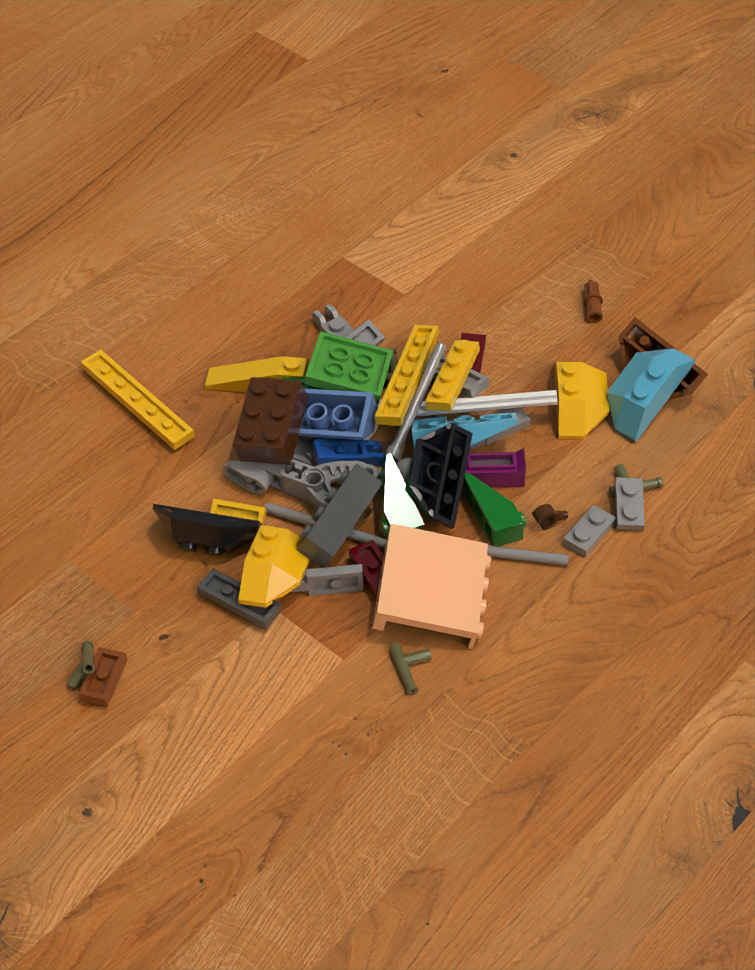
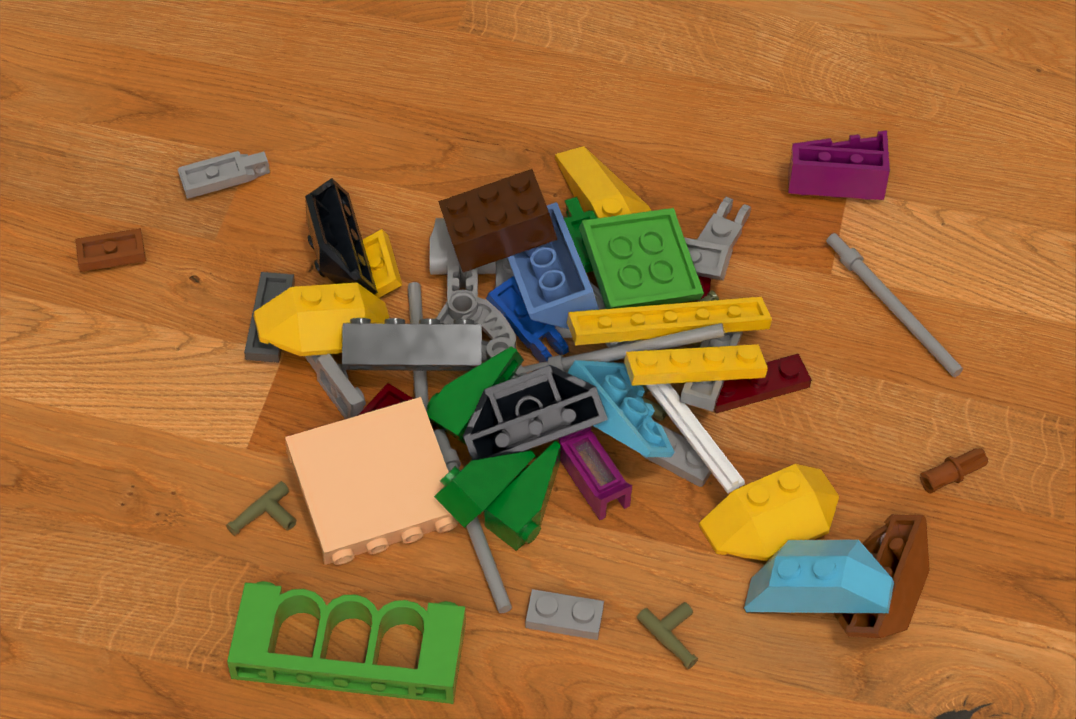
camera: 60 degrees right, 5 degrees up
olive piece [67,640,95,688] -> none
yellow plate [81,349,195,450] -> none
reddish brown piece [532,504,568,530] -> none
light grey plate [614,477,645,531] -> none
none -> light grey hinge [178,151,270,199]
none -> bright green fence [227,581,466,704]
none -> green slope [434,450,536,528]
none -> magenta wedge [788,130,890,200]
none -> light grey bar [826,233,963,377]

